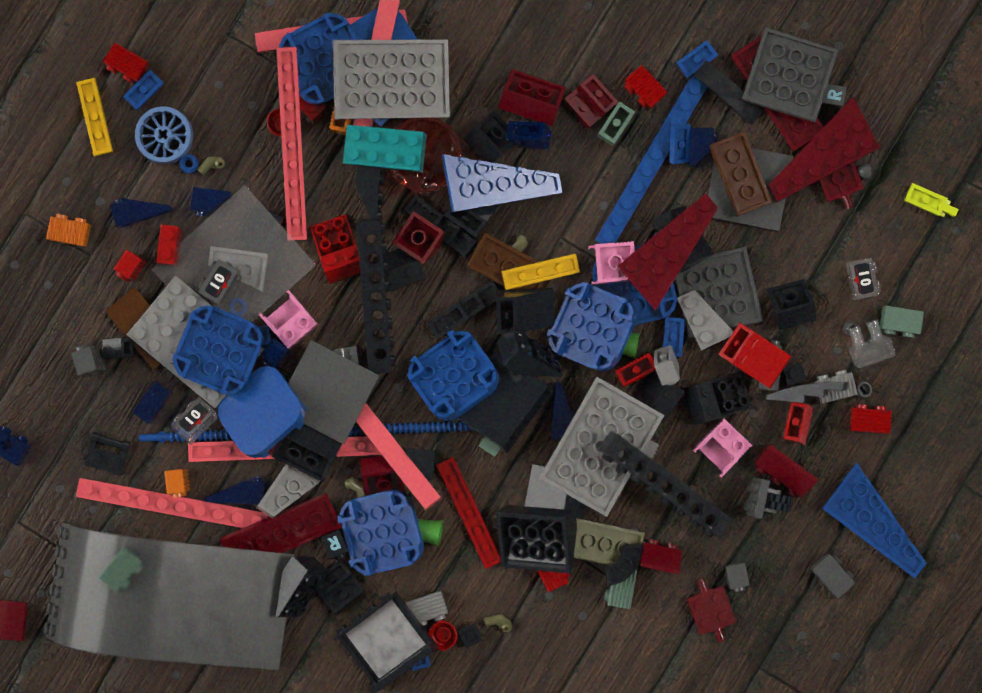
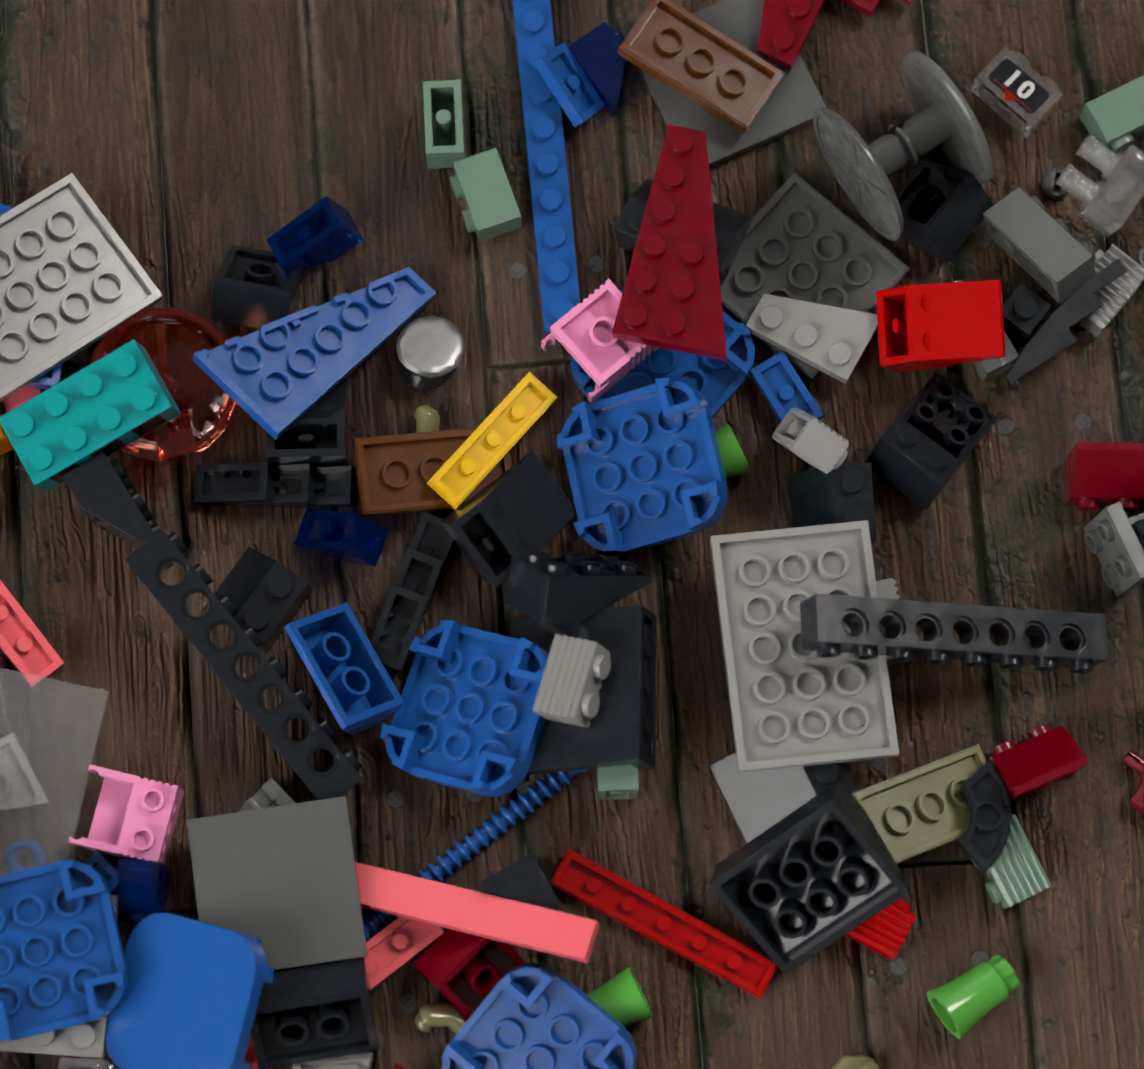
camera: 35 degrees left, 10 degrees down
red slope [310,214,361,284] -> none
dark red slope [393,211,445,264] -> none
dark red slope [498,69,566,126] -> none
clear blue slope [550,382,574,440] -> none
dark red slope [563,74,618,129] -> none
red brick [615,353,656,387] -> none
red brick [624,65,668,110] -> none
bright pink piece [693,419,752,477] -> none
red brick [783,402,813,445] -> none
none -> blue slope [284,602,405,735]
none -> clear blue slope [294,508,388,567]
none -> flat silver piece [396,315,465,390]
none -> sand green brick [449,148,522,242]
none -> light grey brick [532,634,611,728]
none -> dark grey piece [813,50,994,241]
none -> bright green plant [927,954,1020,1039]
none -> dark grey brick [983,187,1096,304]

